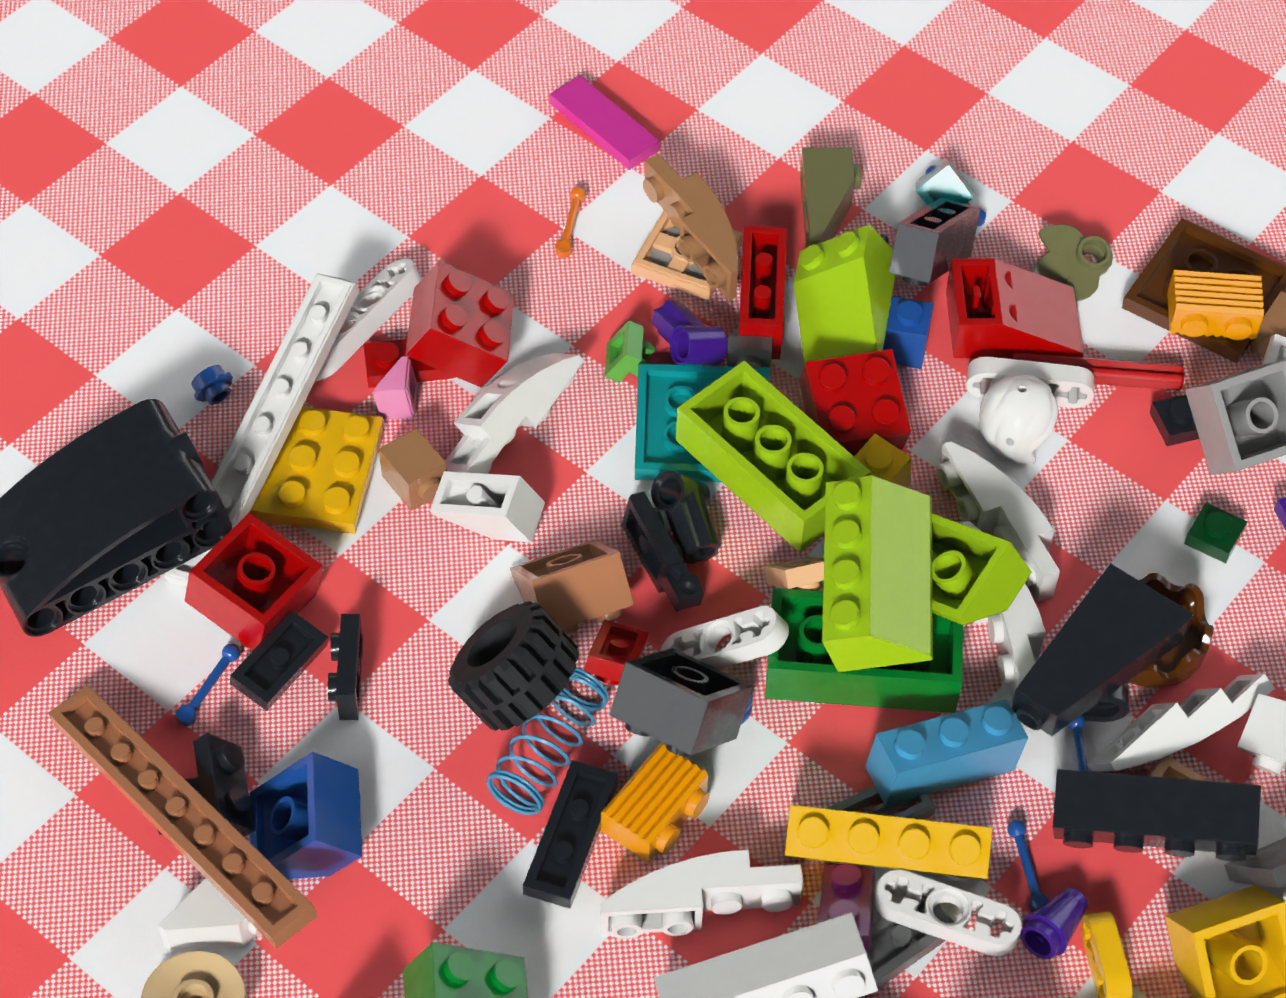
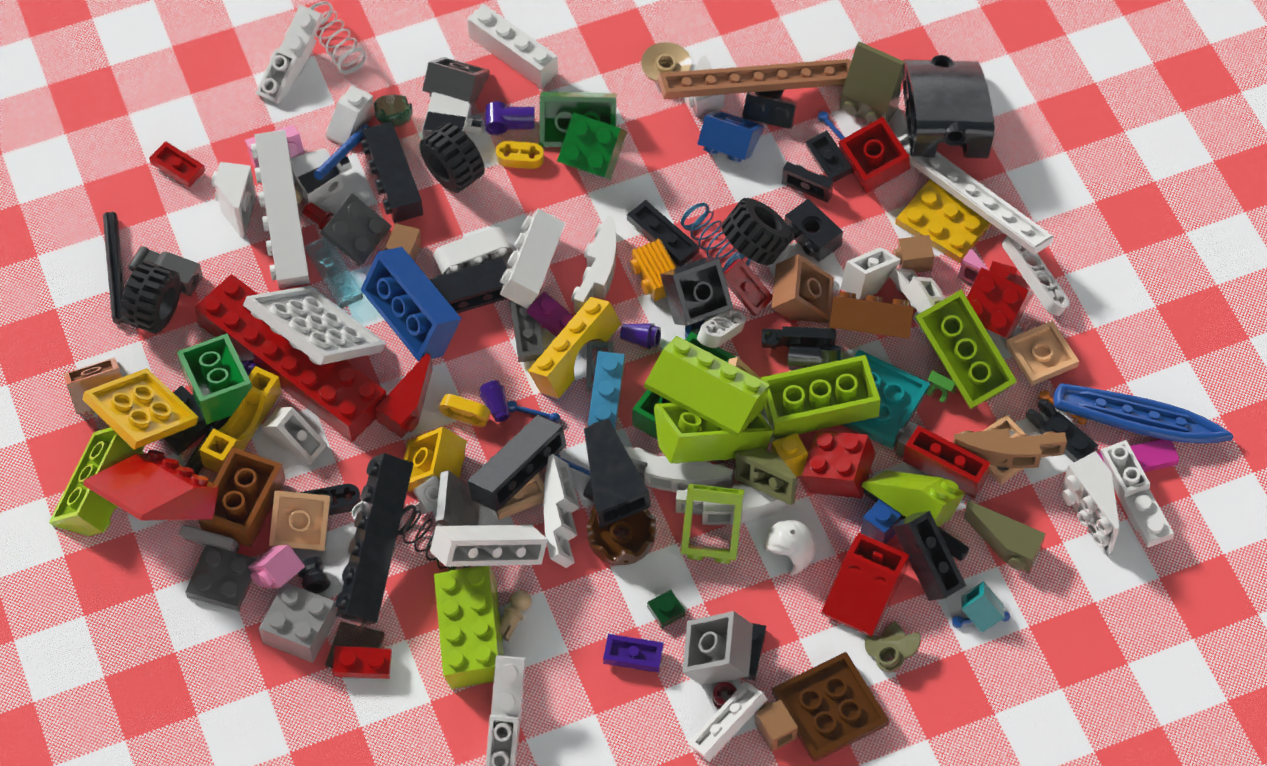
camera: 120 degrees right, 5 degrees up
blue plate [191,365,233,405] -> none
dark purple piece [651,299,728,365] -> none
white beam [875,870,1021,956] -> none
white beam [966,357,1095,408] -> none
red axle [1011,352,1185,391] -> none
light orange brick [1167,270,1264,340] -> none
none -> dark purple cone [620,323,661,349]
none -> lime window [681,484,744,563]
none -> olive slope [734,447,797,505]
none -> black brick [785,199,843,262]
none -> dark orange brick [829,291,914,339]
none -> olive slope [840,41,904,123]
none -> lime slope [915,289,1017,409]
none -> light nougat plate [1005,320,1079,386]
none -> black hinge [1025,399,1099,462]
none -> blue piece [1053,383,1233,444]
none -> white slope [1061,451,1120,555]
none -> white slope [1101,440,1174,548]

